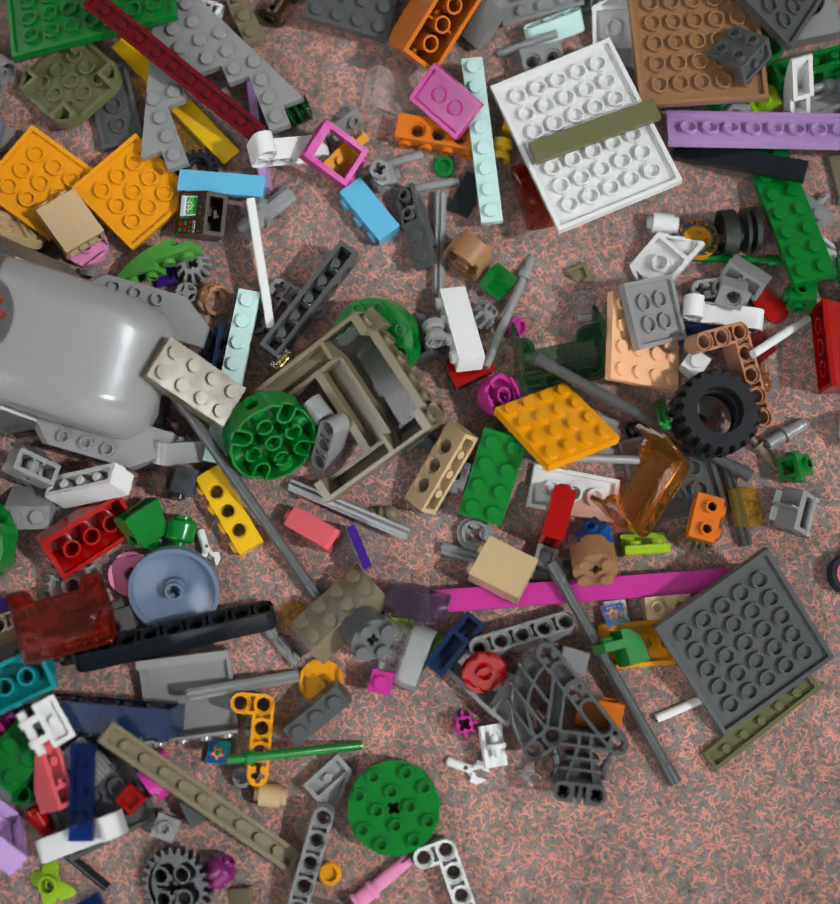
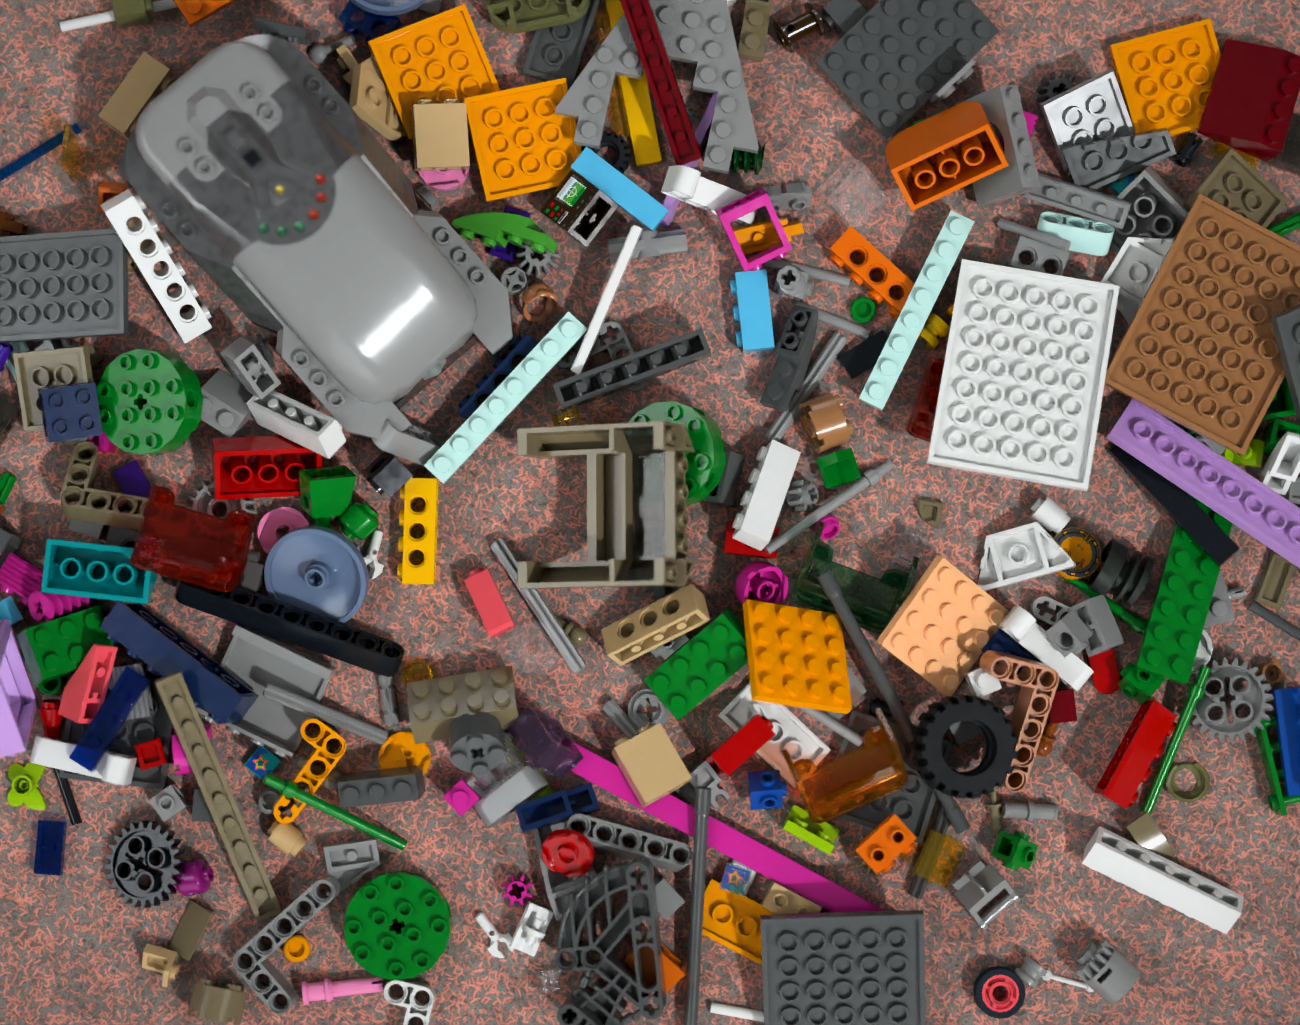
camera: 35 degrees right, 5 degrees up
white plate [16,694,76,757] -> none
brick [141,336,246,427] -> none
dark grey piece [171,399,323,602] -> none
green brick [221,391,317,481] -> none
light grey beam [303,394,335,427] -> none
light grey beam [311,412,350,472] -> none
dark purple tile [346,525,372,571] -> none
dark pink plate [409,63,484,140] -> none
light grey wheel [422,317,448,348] -> none
olive tile [528,98,661,165] -> none
medium nougat brick [569,534,619,586] -> none
green brick [592,629,650,668] -> none
light grey plate [618,274,687,351] -> none
green axle [654,398,672,432] -> none
dark grey bracket [707,25,772,87] -> none
white bar [749,315,811,358] -> none

